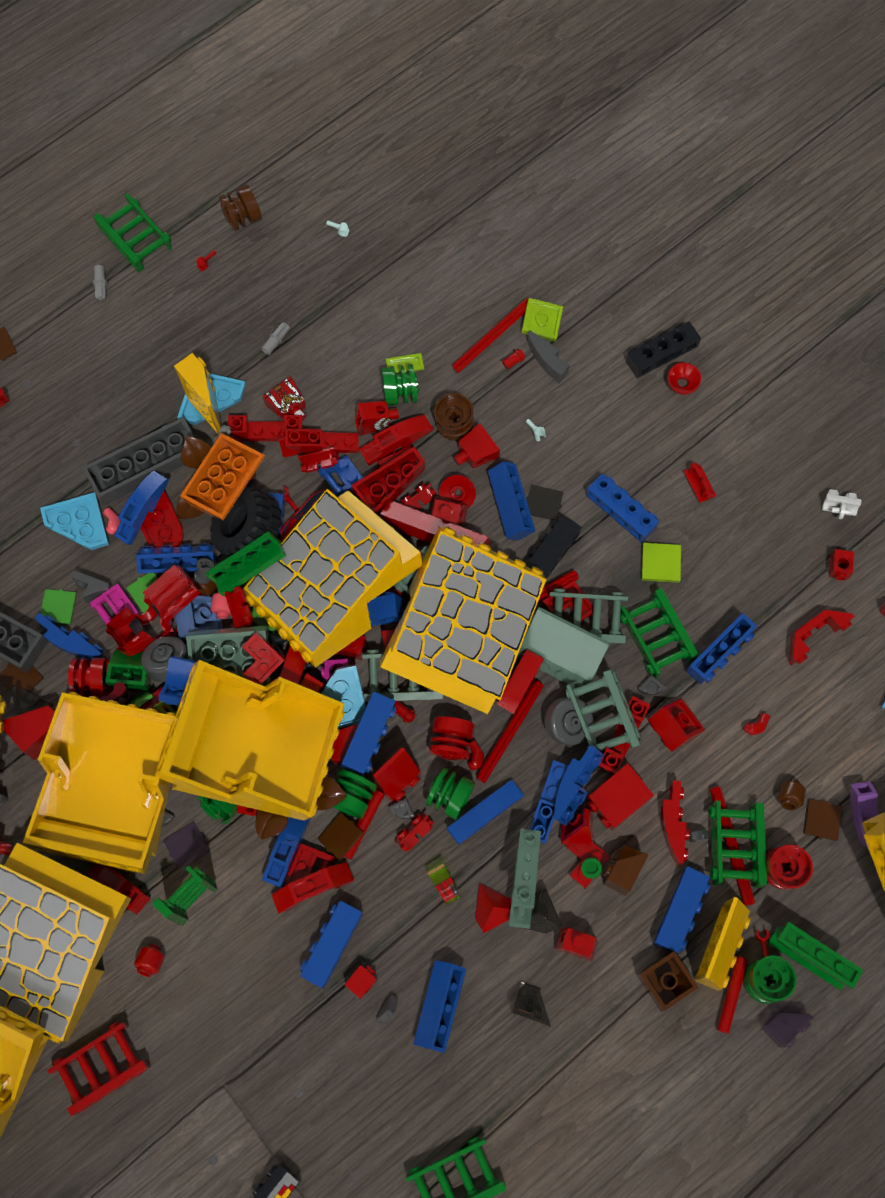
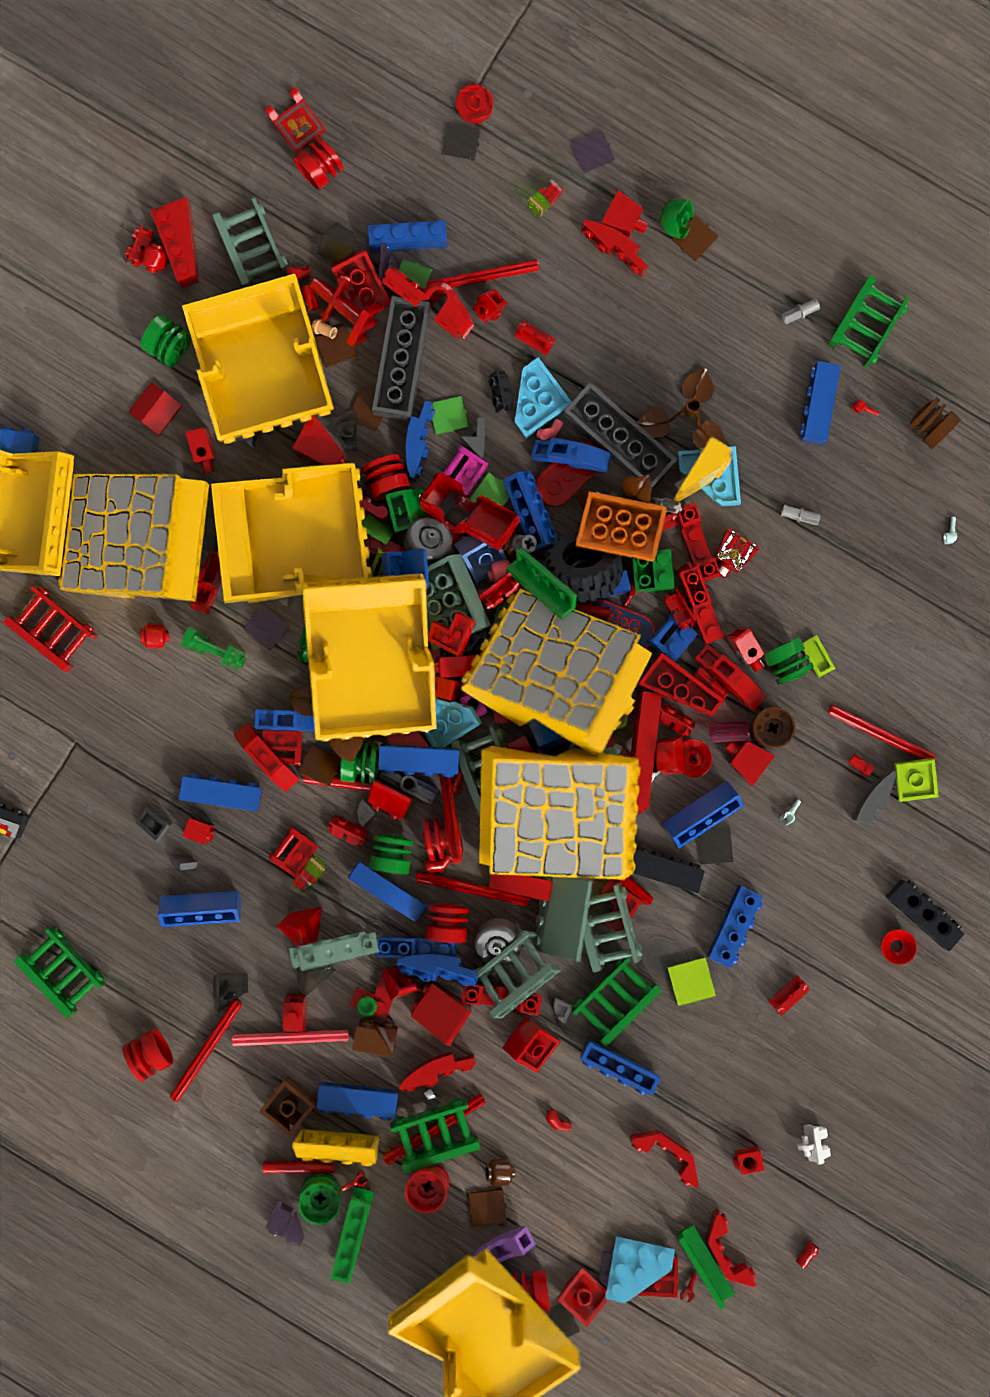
camera: 70 degrees right, 15 degrees up
none -> red wheel [122,1028,174,1082]
none -> dark grey slope [135,806,172,842]
none -> red axle [170,999,242,1102]
none -> coral axle [232,1030,349,1046]
none -> red plate [268,826,319,878]
none -> dark grey piece [379,770,439,805]
none -> red wheel [425,902,469,943]
none -> red axle [439,773,462,864]
none -> black hinge [489,370,514,413]
none -> red hinge [514,320,556,356]
none -> green slope [632,549,675,592]
none -> reddish brown plant [636,368,724,451]
none -> clear pink tile [708,721,750,742]
none -> blue brick [799,361,841,445]

